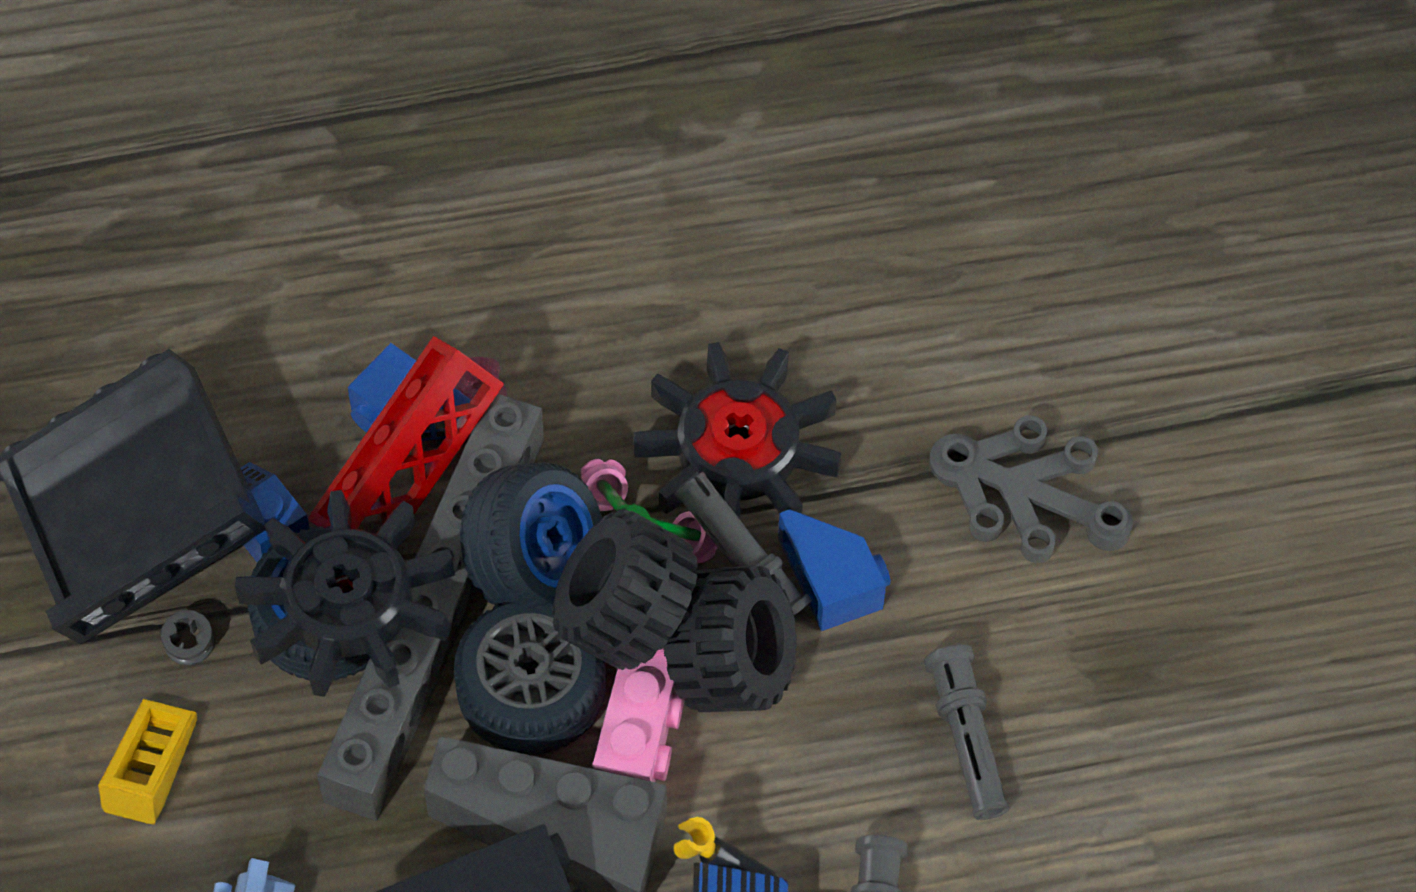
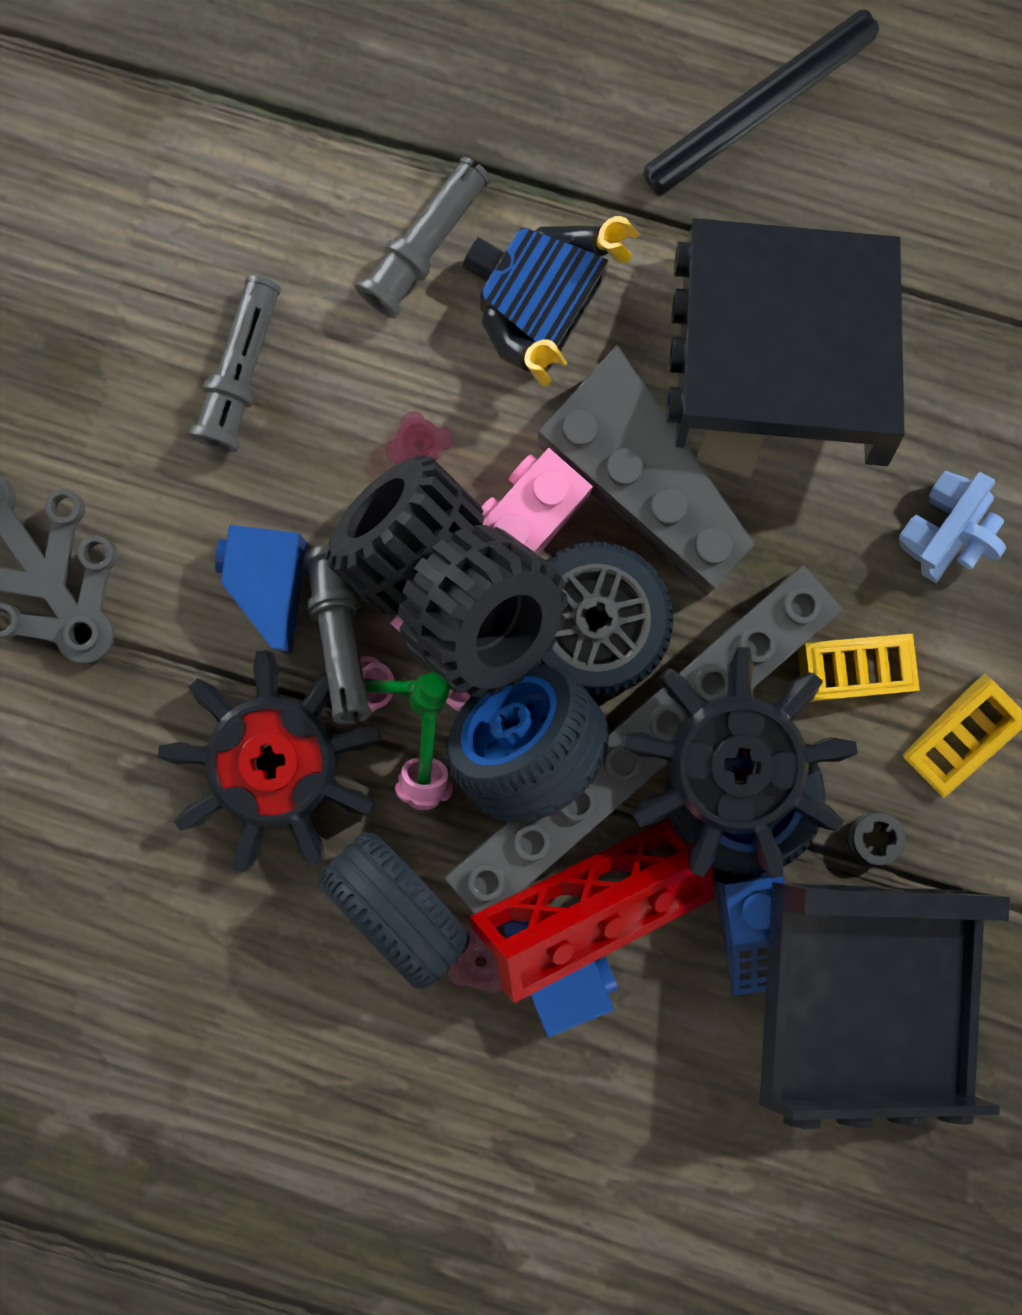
camera: 150 degrees left, 25 degrees up
none -> black wheel [319,833,470,989]
none -> clear pink plate [386,411,453,464]
none -> yellow slope [797,634,920,702]

